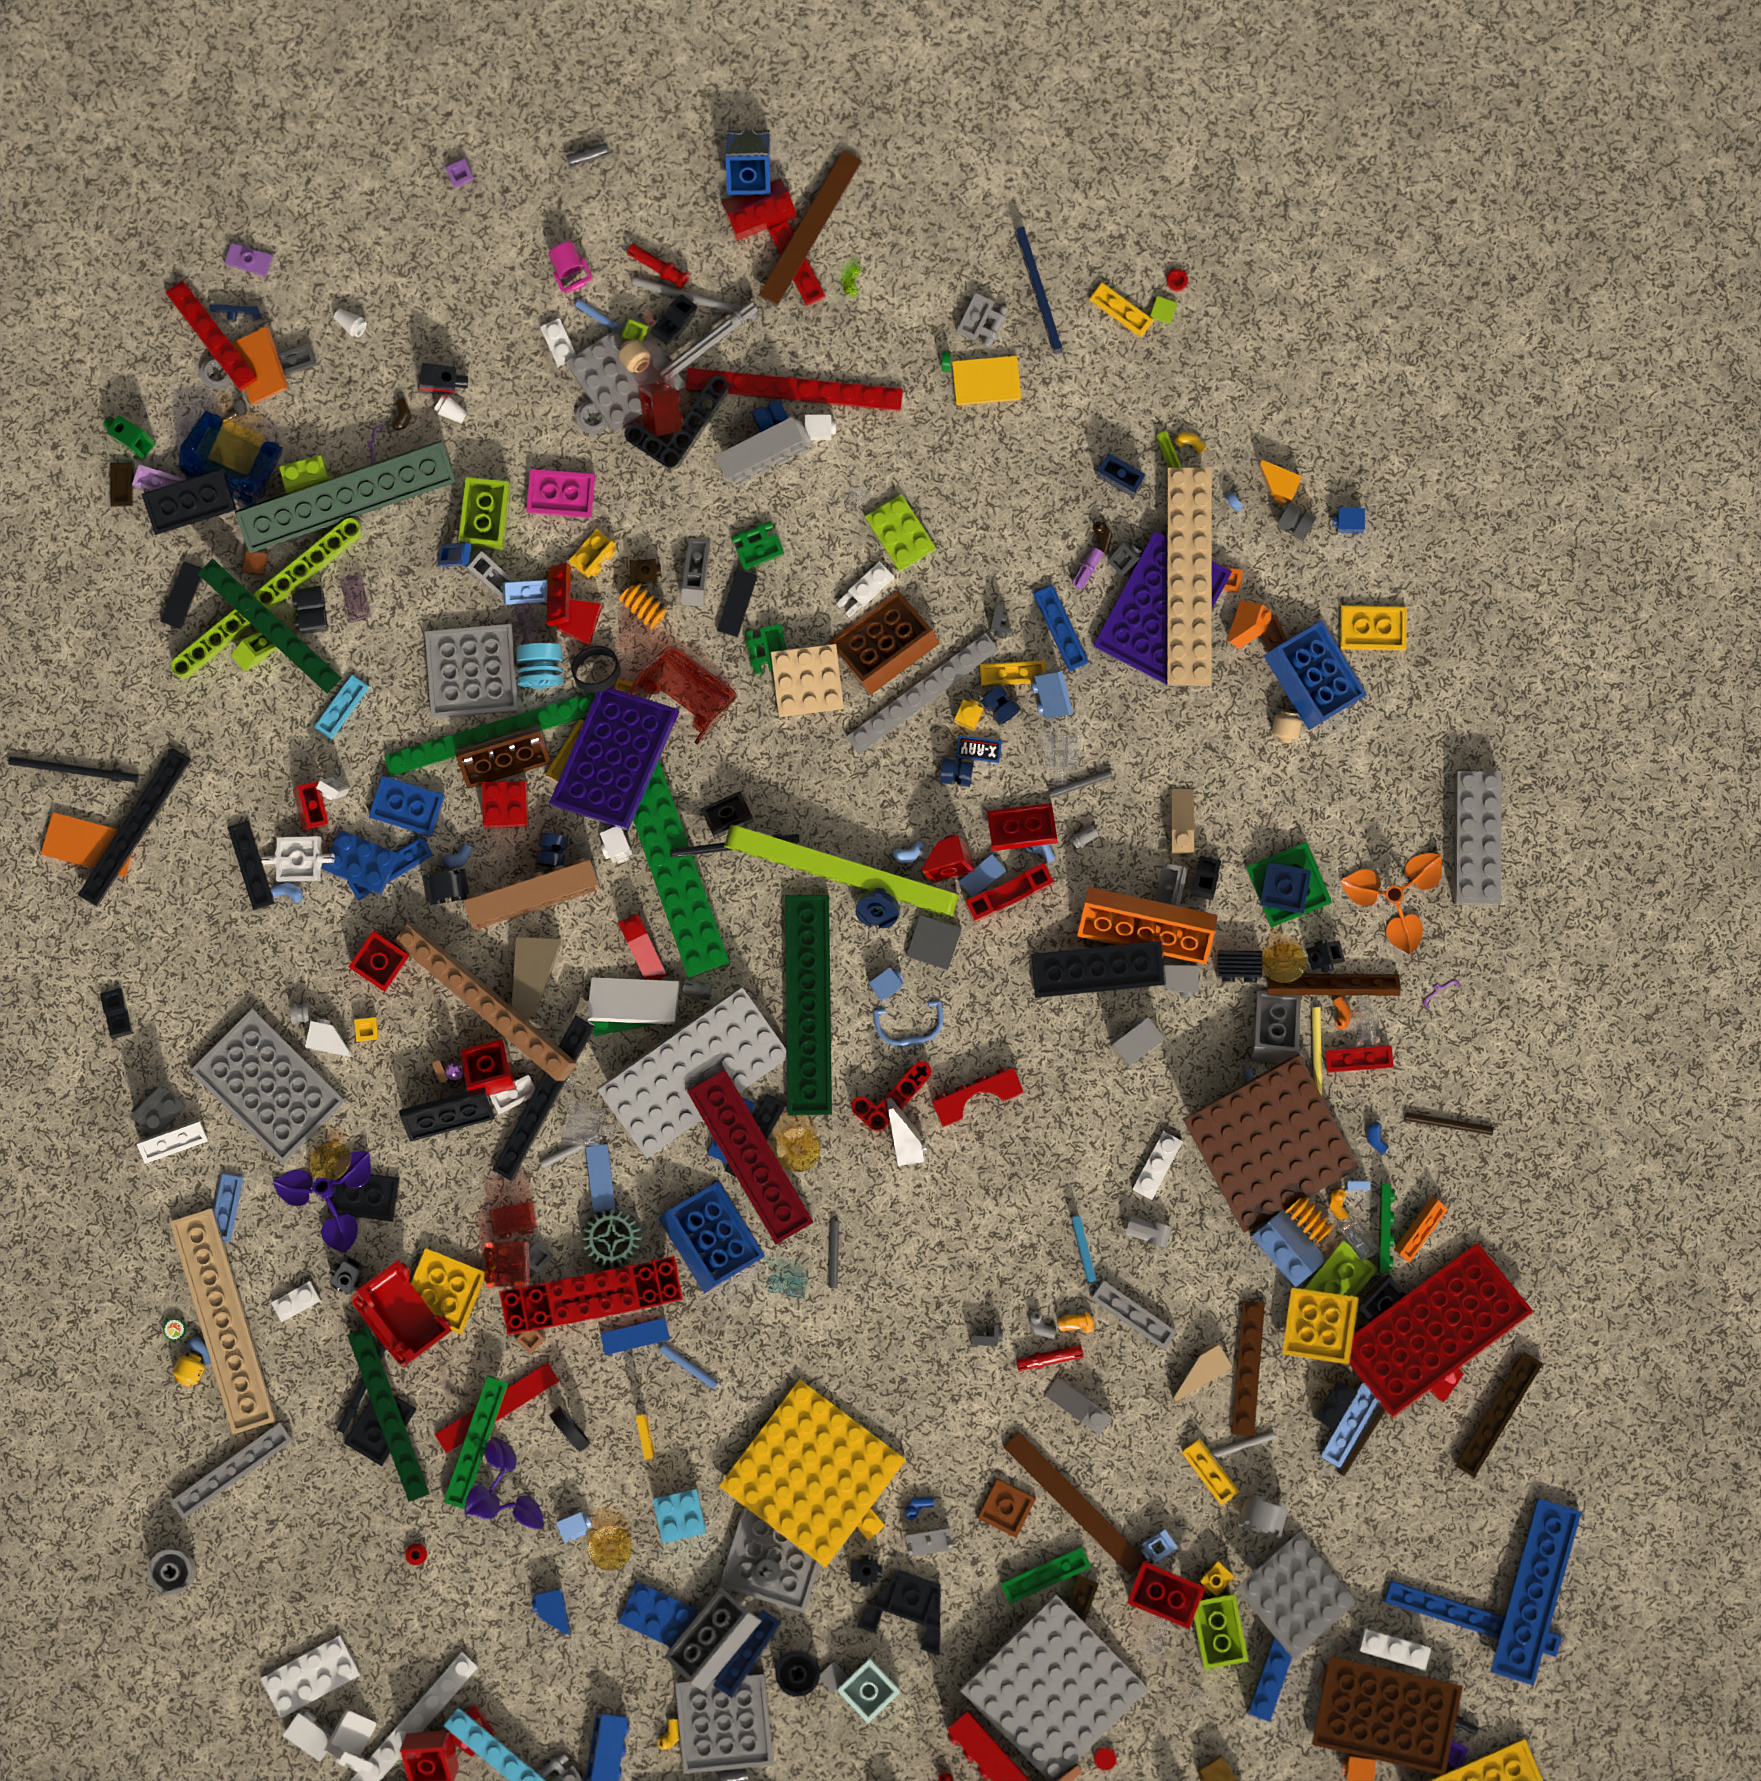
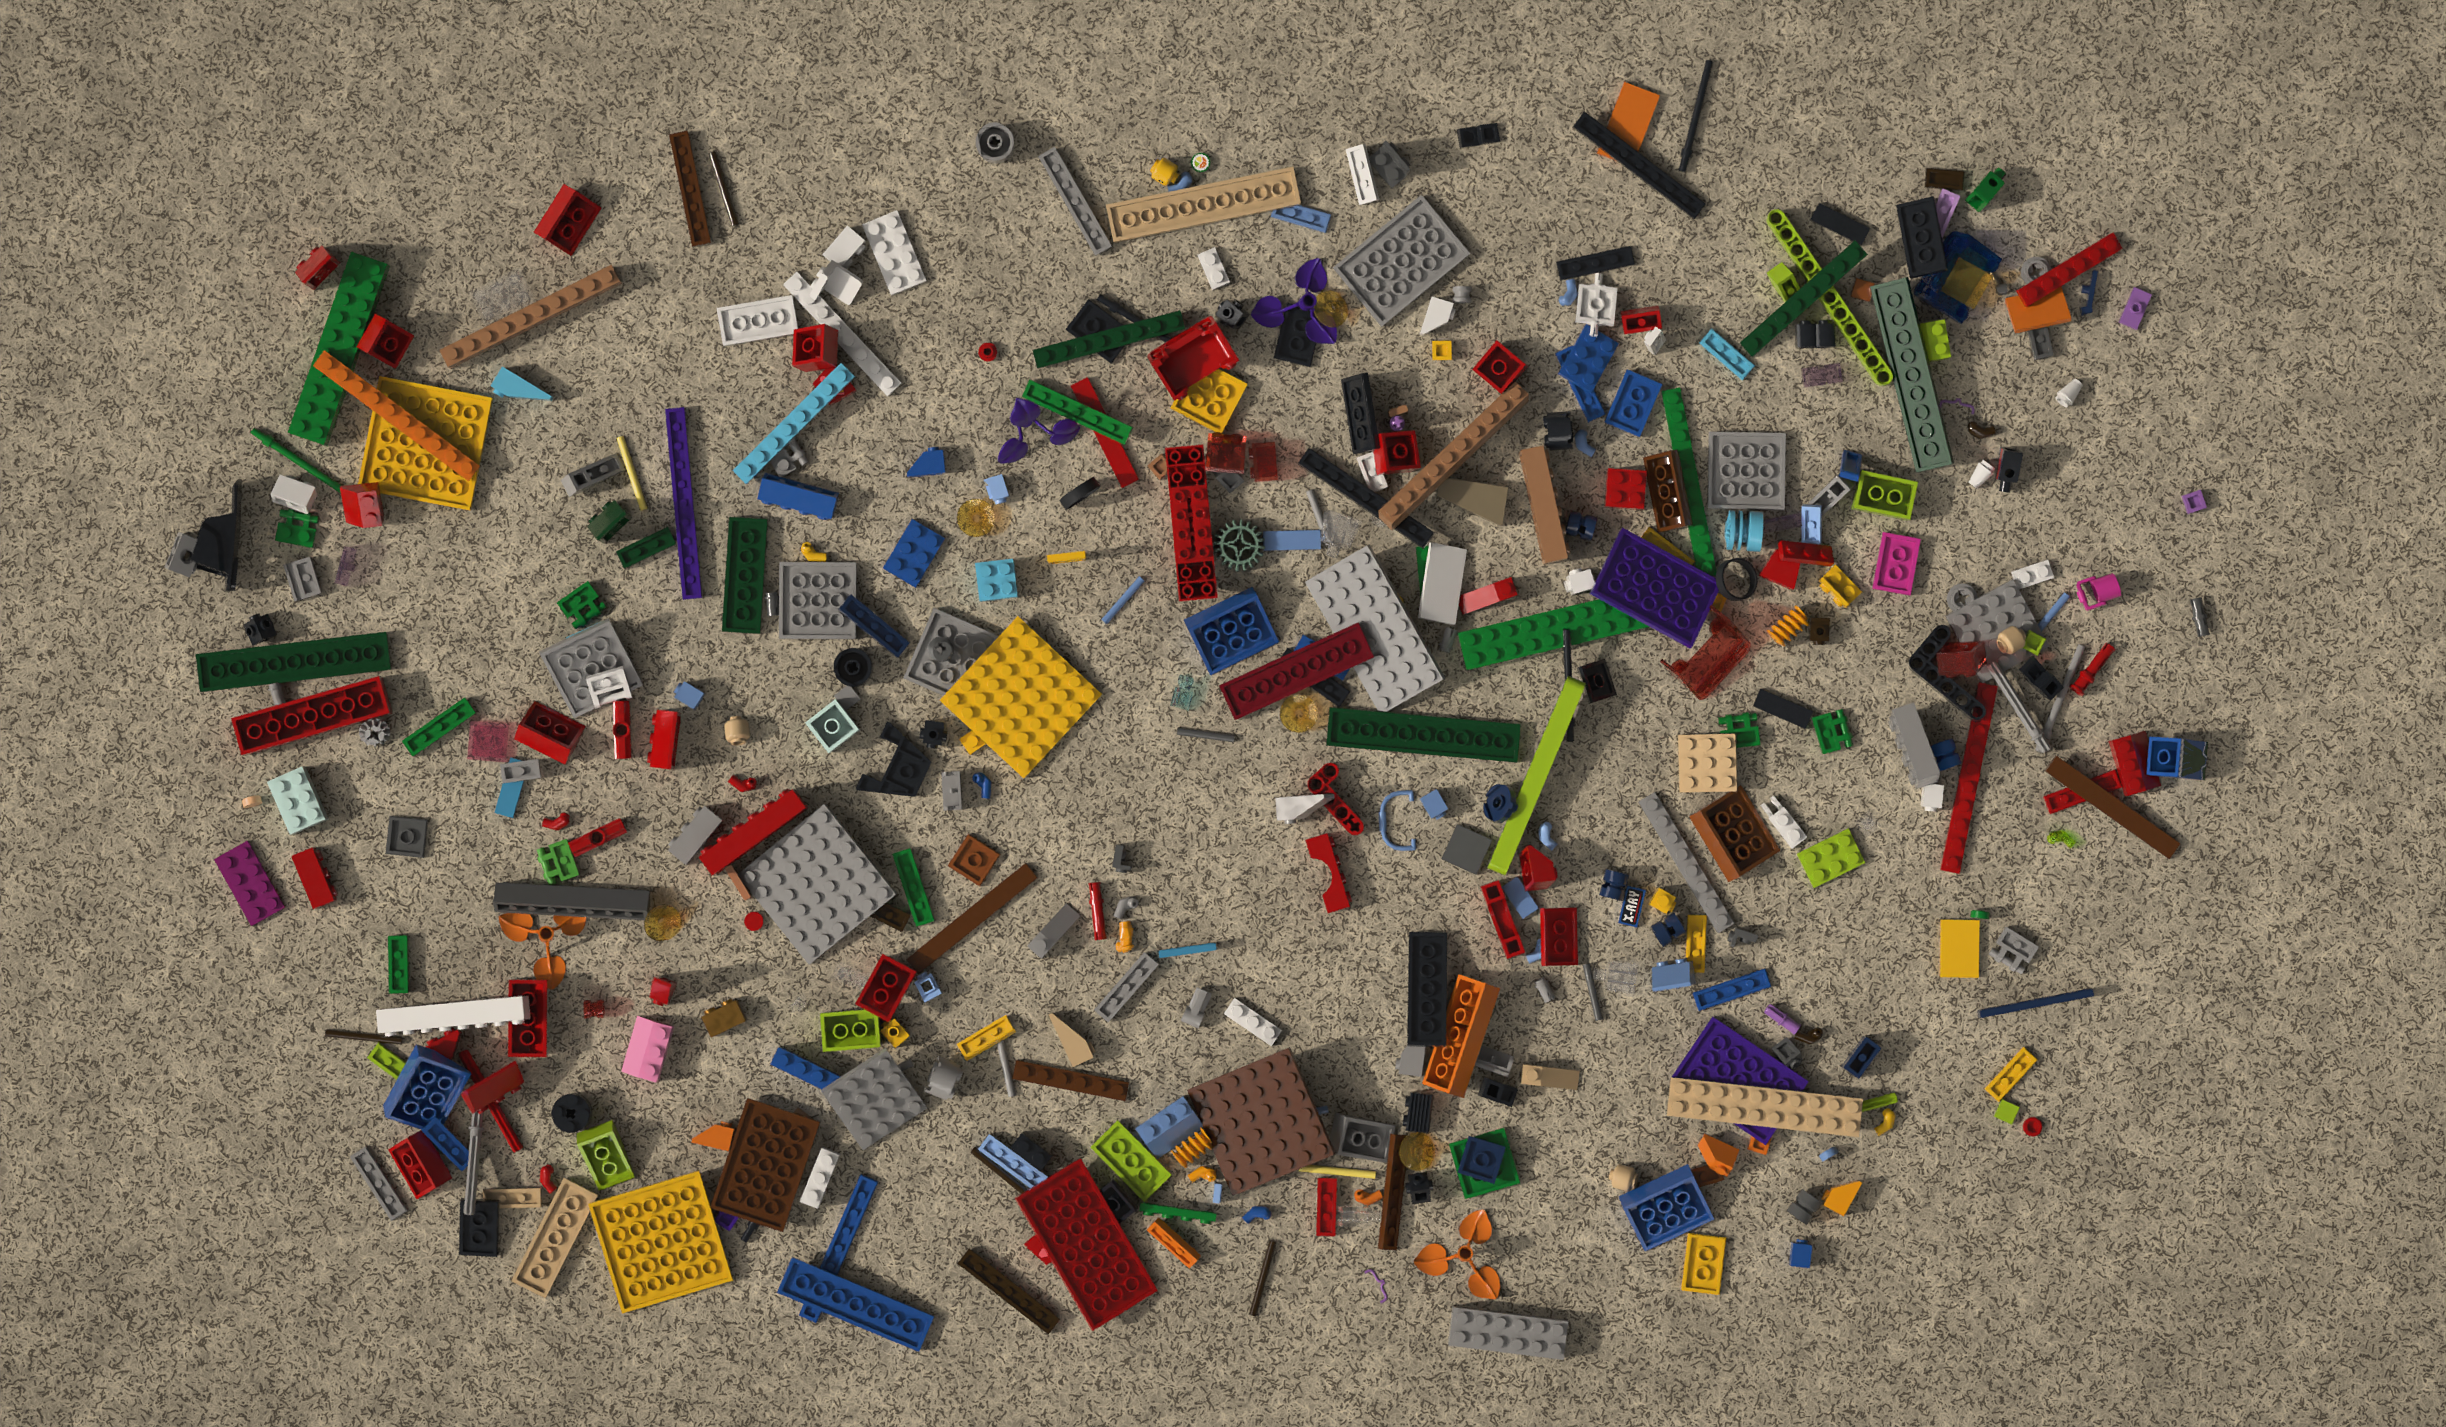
camera: 90 degrees right, 5 degrees up
blue tile [600,1318,670,1355] -> none
light grey brick [664,1587,761,1691] -> none
light grey slope [682,538,710,607] -> none
light grey brick [1111,1017,1165,1068] -> none
yellow plate [1282,1288,1359,1364] -> none
clear plate [1336,1215,1380,1261] -> none

